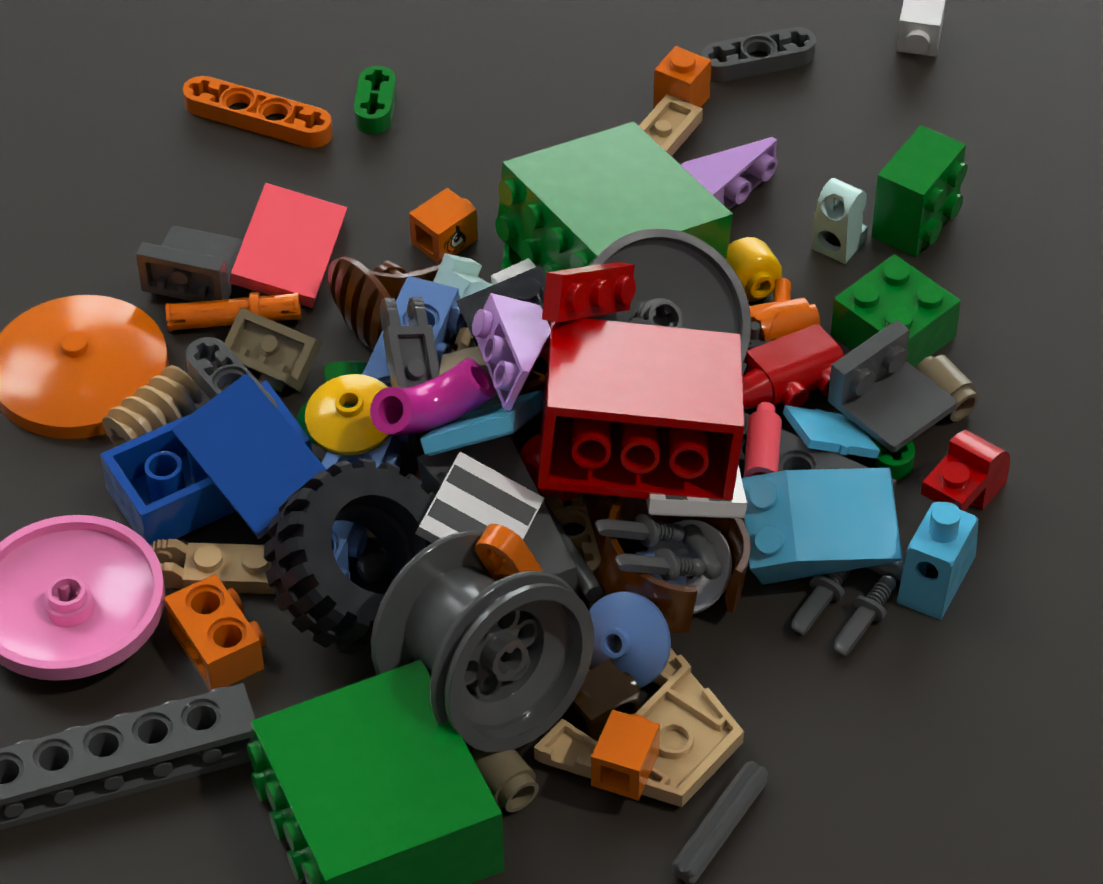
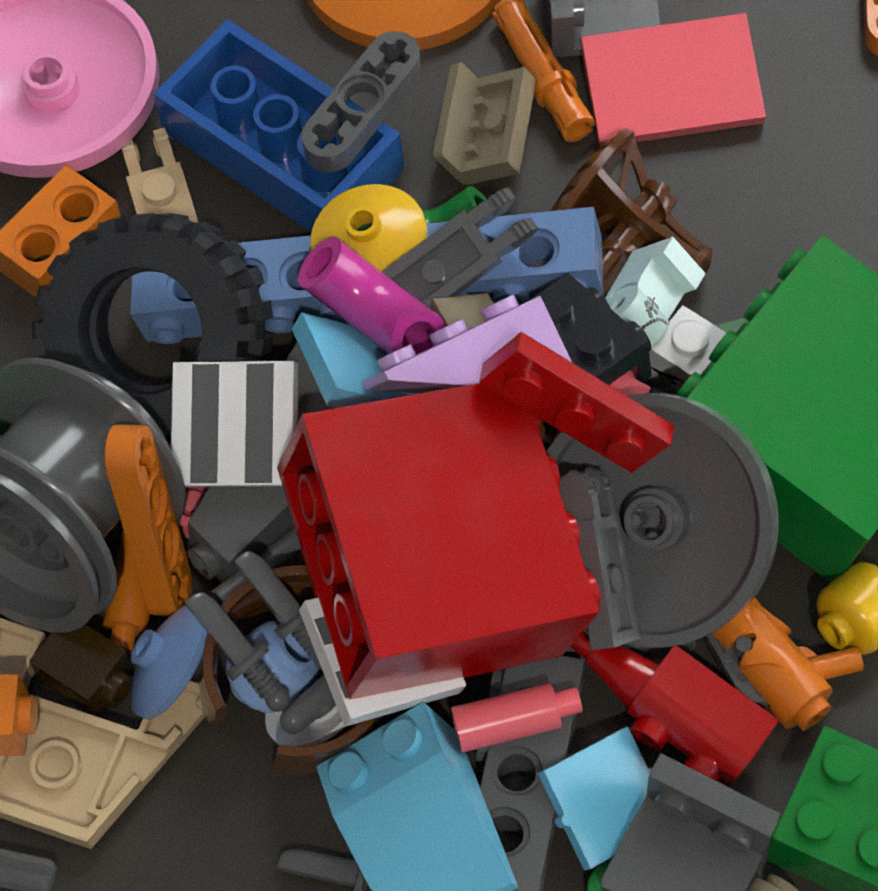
camera: 75 degrees right, 15 degrees up
tan piece [102,365,202,447] -> none
blue tile [171,373,327,539] -> none
orange brick [409,188,478,263] -> none

